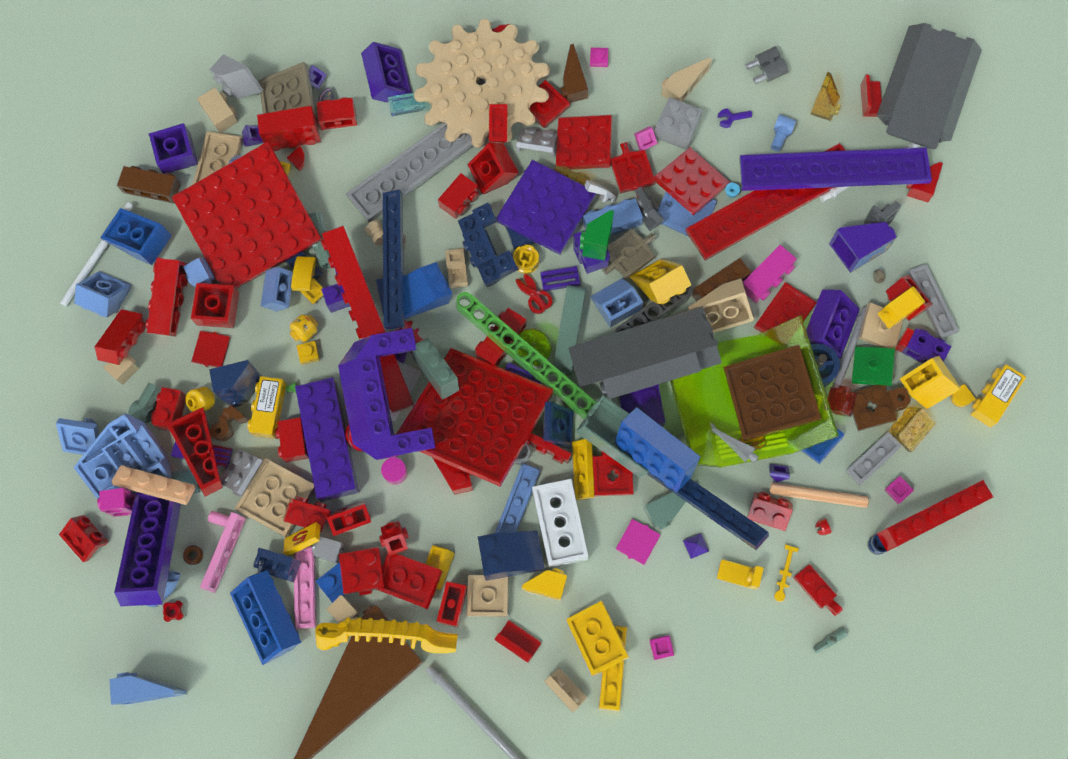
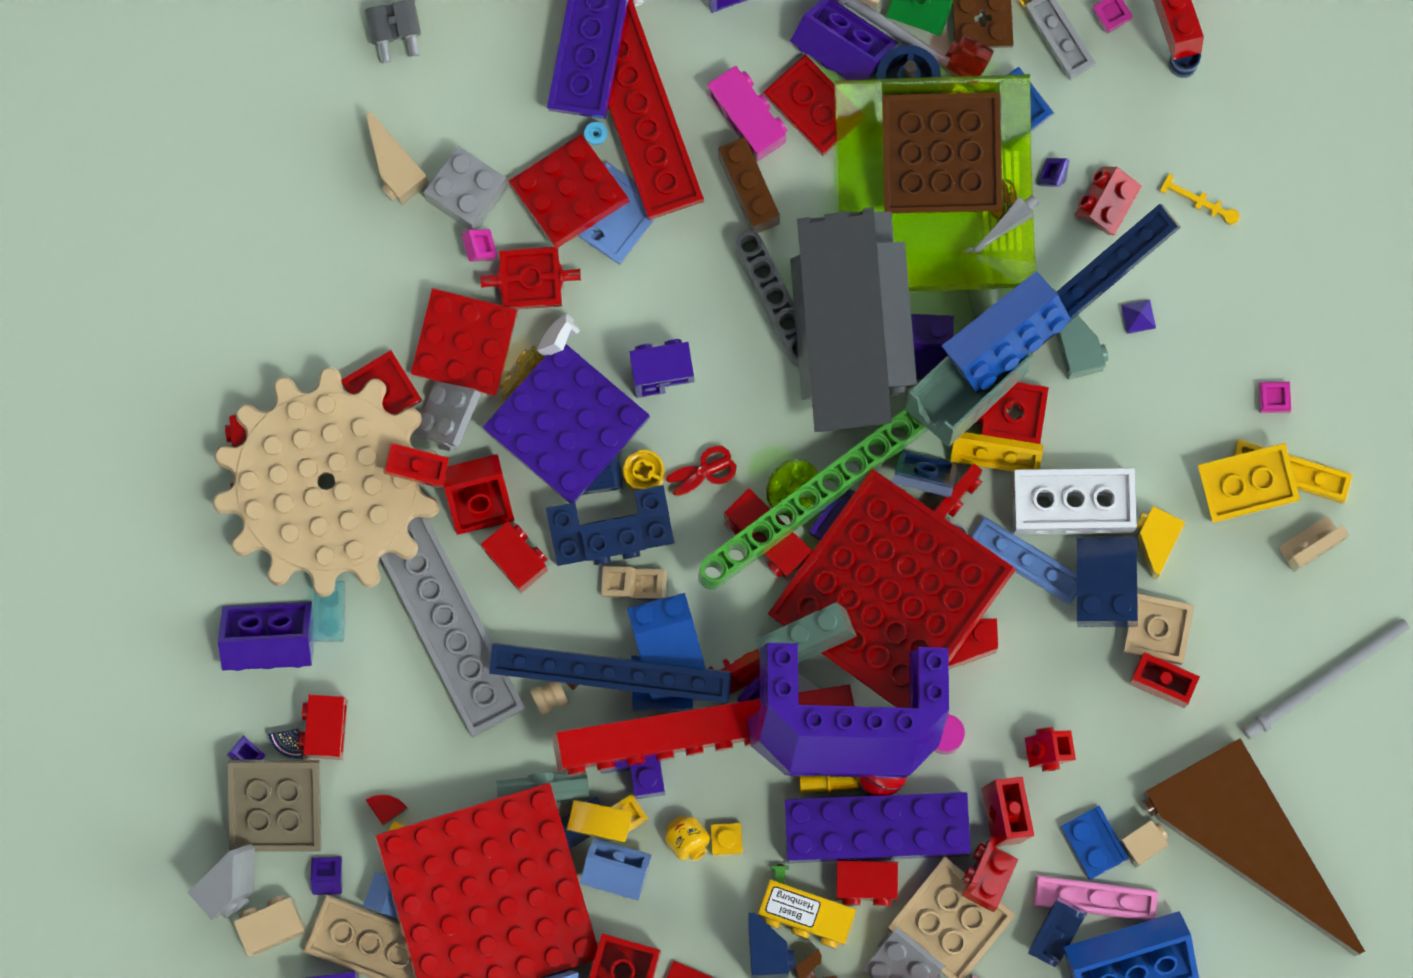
camera: 80 degrees left, 5 degrees up
red brick [257,106,321,151] -> none
yellow tile [283,522,321,556] -> none
light grey brick [312,536,345,564] -> none
yellow piece [315,617,458,653] -> none
red piece [339,547,385,596] -> none
red plate [376,554,443,609] -> none
yellow slope [425,545,455,590] -> none
red panel [494,621,541,663] -> none
dark purple tile [540,266,580,291] -> none
sand green beam [553,285,586,375] -> none
reddish brown slope [560,43,588,103] -> none
green slope [580,210,614,261] -> none
medium blue brick [583,199,643,235] -> none
dark pink plate [590,47,608,67] -> none
medium blue slope [590,278,643,328] -> none
dark tan plate [602,229,656,280] -> none
dark pink piece [616,519,661,565] -> none
yellow slope [630,258,691,304] -> none
dark grey bracket [635,186,665,231] -> none
tan slope [688,279,754,333] -> none
dark purple bar [717,108,752,128] -> none
yellow bracket [717,559,764,590] -> none
medium blue pin [770,114,796,152] -> none
light nougat axle [770,483,869,508] -> none
red plate [793,564,843,616] -> none
sand green pin [813,628,848,653] -> none
red hinge [815,518,832,536] -> none

